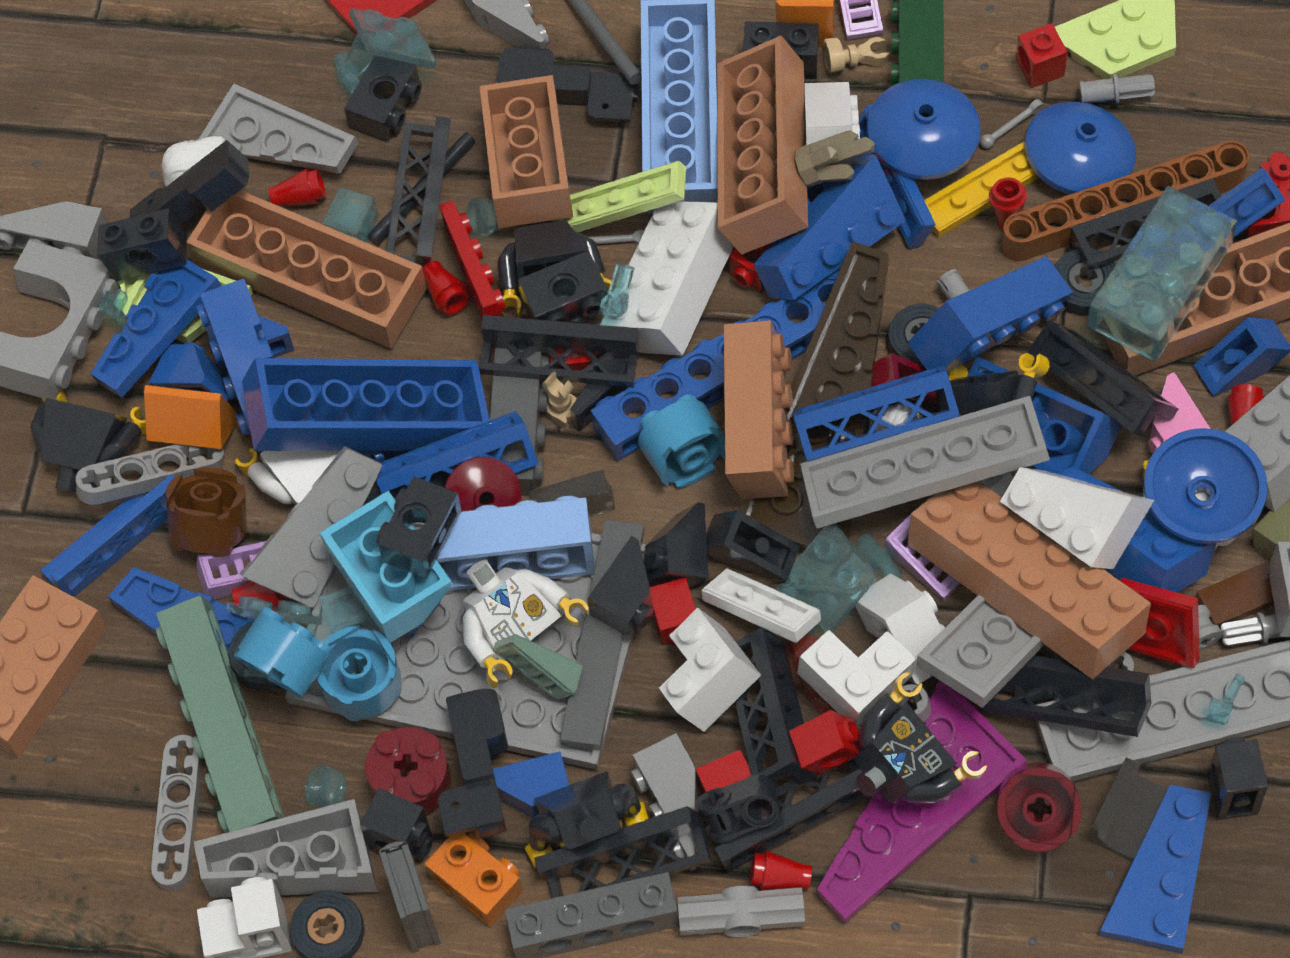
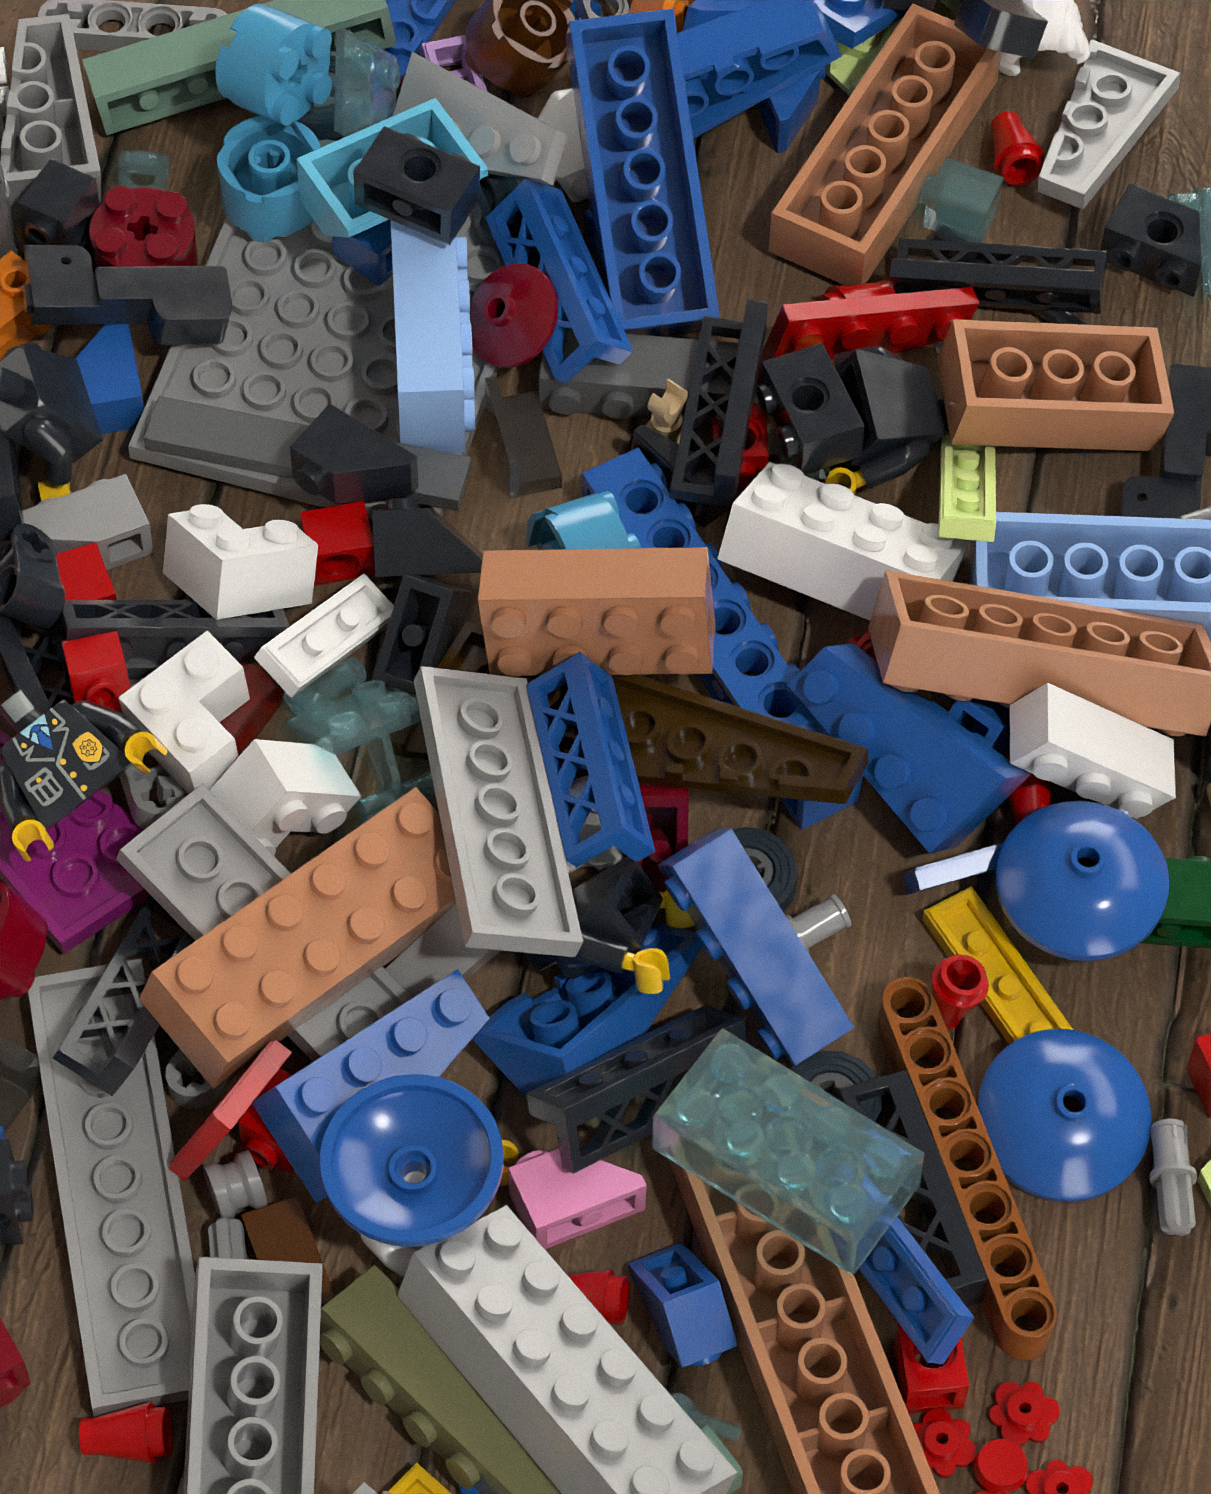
camera: 85 degrees right, 5 degrees down
white torso [463,560,589,688] -> none
sand green slope [493,634,583,700] -> none
light grey hinge [589,229,644,246] -> none
clear light blue arm [600,263,635,319] -> none
dark tan rock [795,130,875,187] -> none
light grey hinge [980,99,1044,149] -> none
white wedge [1000,467,1154,569] -> none
clear light blue hand [1206,674,1245,725] -> none

